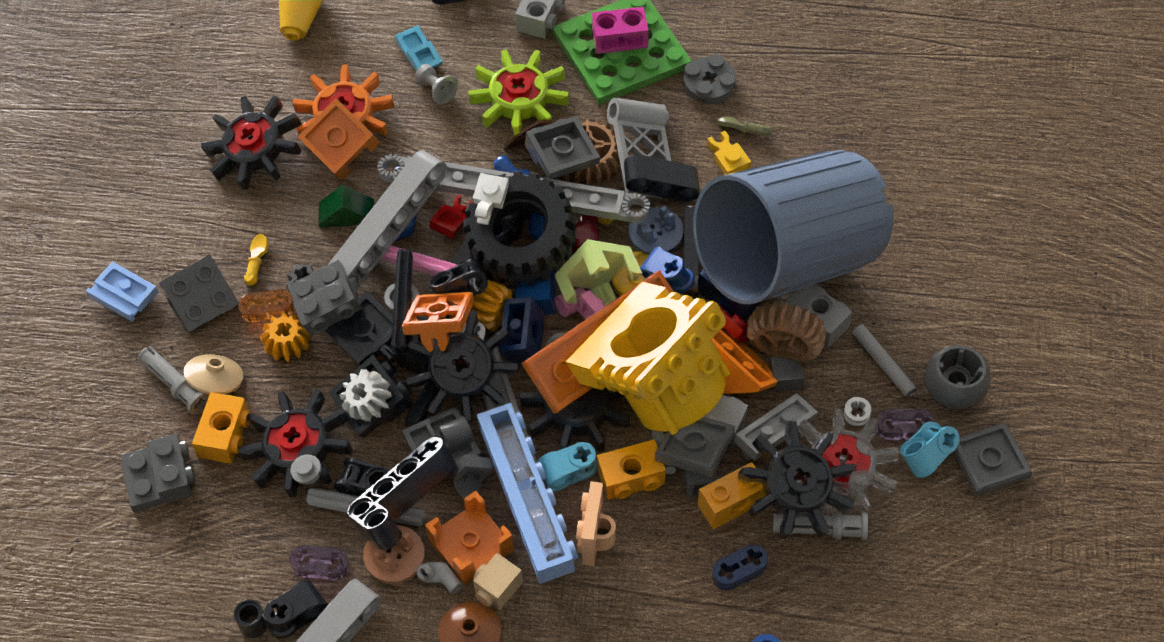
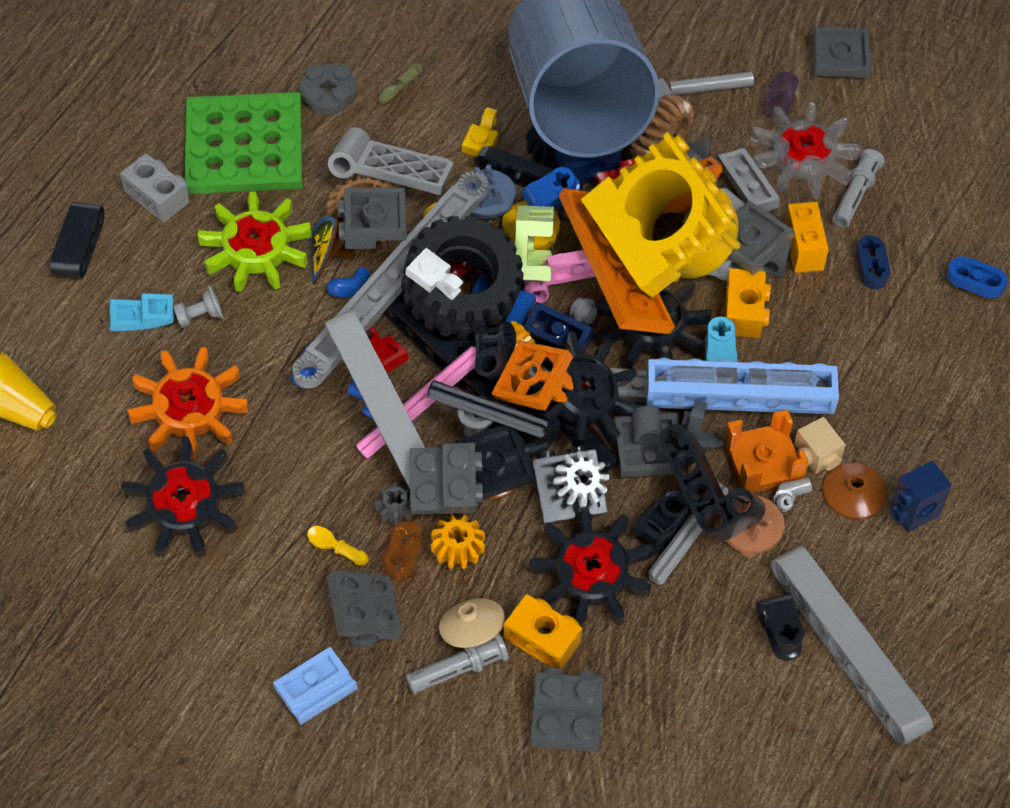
camera: 70 degrees left, 0 degrees up
black beam [234,599,268,638] -> none
clear purple beam [289,545,350,580] -> none
light grey plate [290,454,322,485] -> none
orange panel [298,98,381,181] -> none
dark green slope [318,184,374,228] -> none
light nougat plate [576,482,616,566] -> none
dark pink brick [592,7,649,54] -> none
black beam [624,155,700,202] -> none
yellow plate [707,131,751,175] -> none
black gear [738,421,856,539] -> none
white bush [844,397,872,426] -> none
medium azure piece [900,421,959,478] -> none
dark grey wheel [925,345,991,410] -> none

